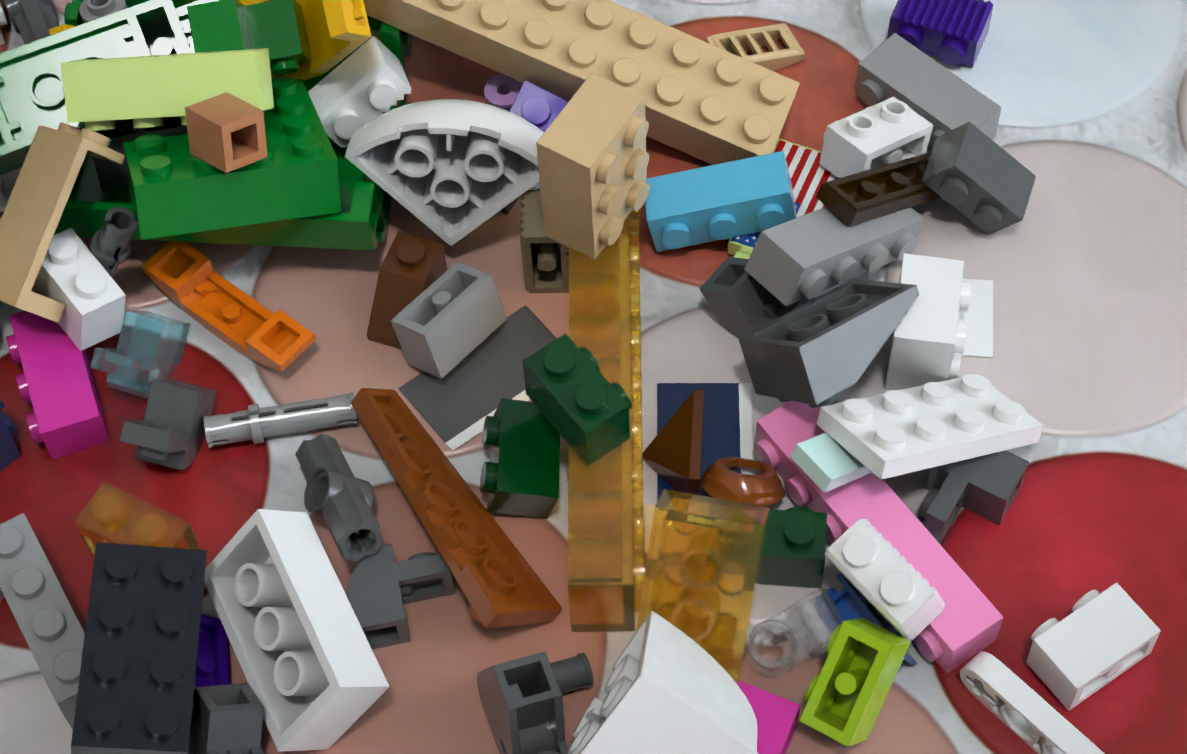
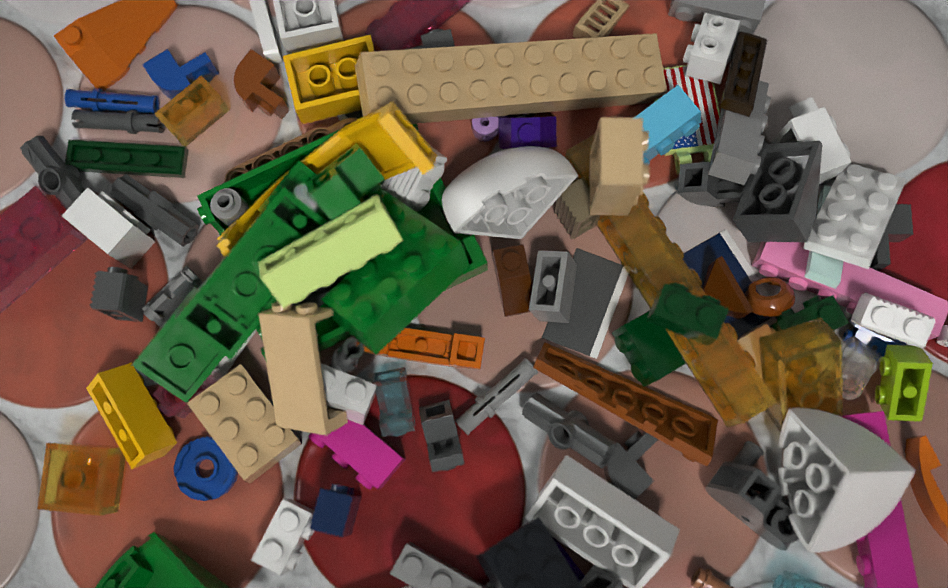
camera: 30 degrees left, 20 degrees up
clear yellow brick [74,482,200,554] -> none
nougat brick [185,92,268,173] -> none
dark grey brick [922,122,1036,235] -> none

